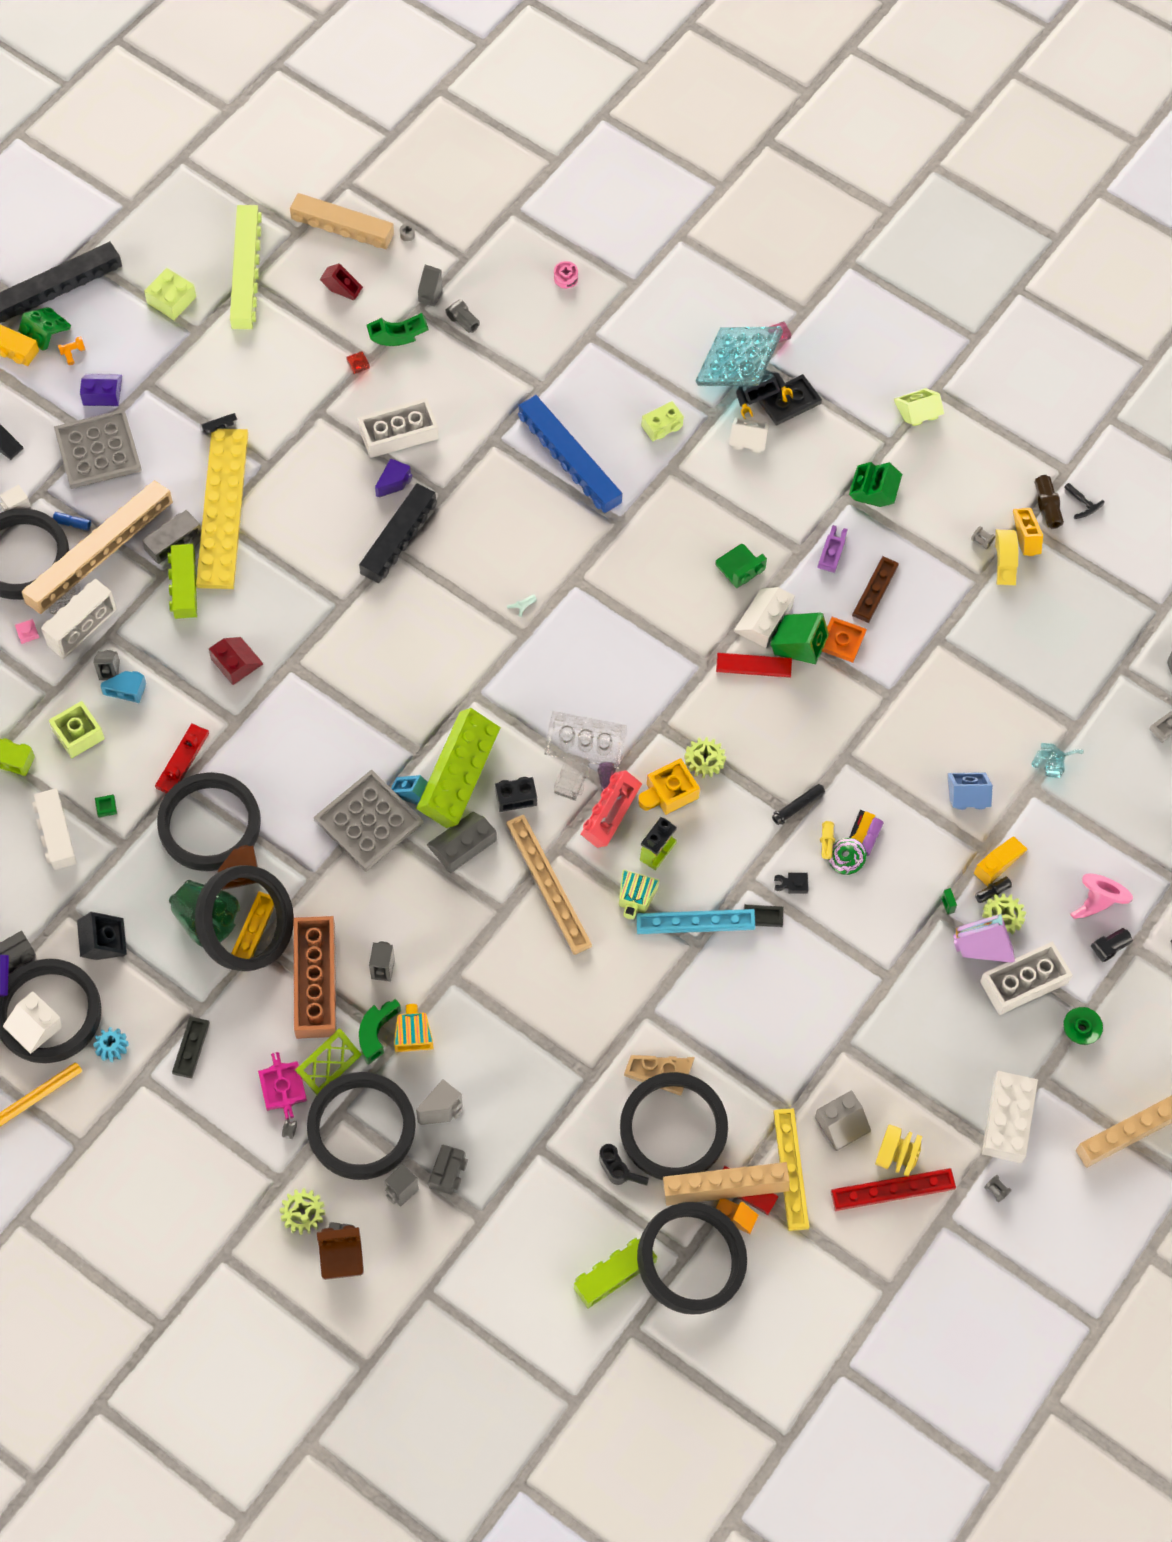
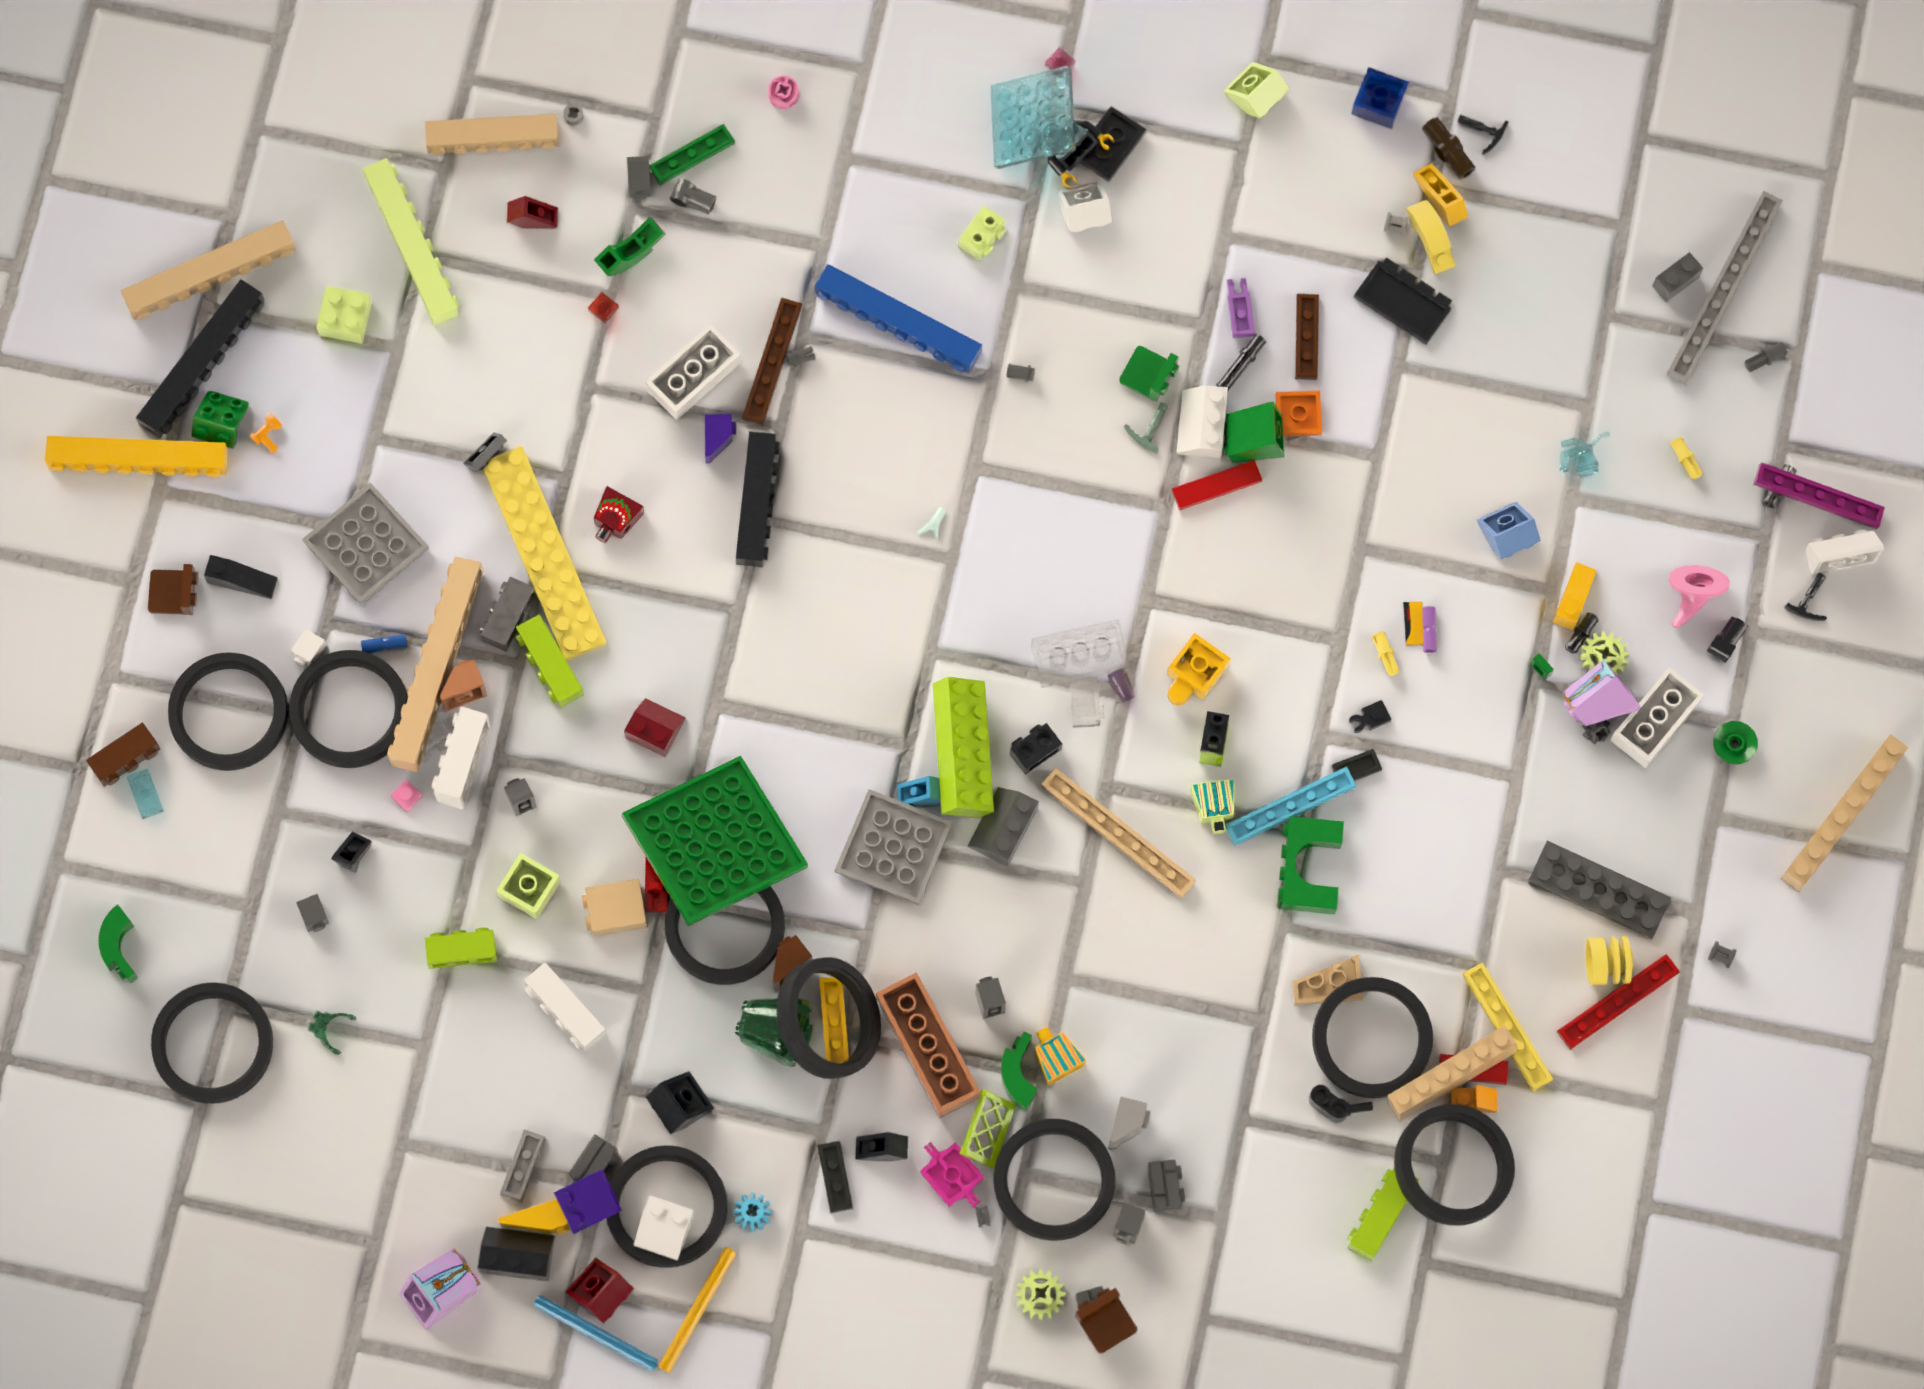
camera: 25 degrees left, 10 degrees up
dark purple slope [80,374,122,406] -> none
green tile [95,794,117,818] -> none
dark azure slope [100,671,146,703] -> none
coral brick [580,770,642,848] -> none
yellowish green gear [684,737,726,778] -> none
black axle [772,784,825,825] -> none
light grey slope [815,1090,871,1151] -> none
dish [828,838,867,875] -> none
green piece [849,462,903,507] -> none
white brick [981,1071,1038,1163] -> none
none -> tan brick [120,220,296,320]
none -> nougat slope [440,660,487,712]
none -> tan brick [581,879,647,937]
none -> dark red torso [594,486,644,543]
none -> green plate [622,756,808,927]
none -> green tile [650,124,735,186]
none -> reddish brown tile [742,297,803,426]
none -> dark grey pin [786,346,815,367]
none -> black slope [855,1132,908,1162]
none -> dark grey pin [1006,363,1035,382]
none -> sand green piece [1124,402,1168,453]
none -> black pin [1216,334,1266,393]
none -> green arch [1277,816,1344,915]
none -> clear blue brick [1351,67,1409,129]
none -> black hinge [1354,257,1452,345]
none -> dark grey plate [1528,840,1672,939]
none -> dark grey gear [1582,720,1611,744]
none -> light yellow axle [1670,437,1703,480]

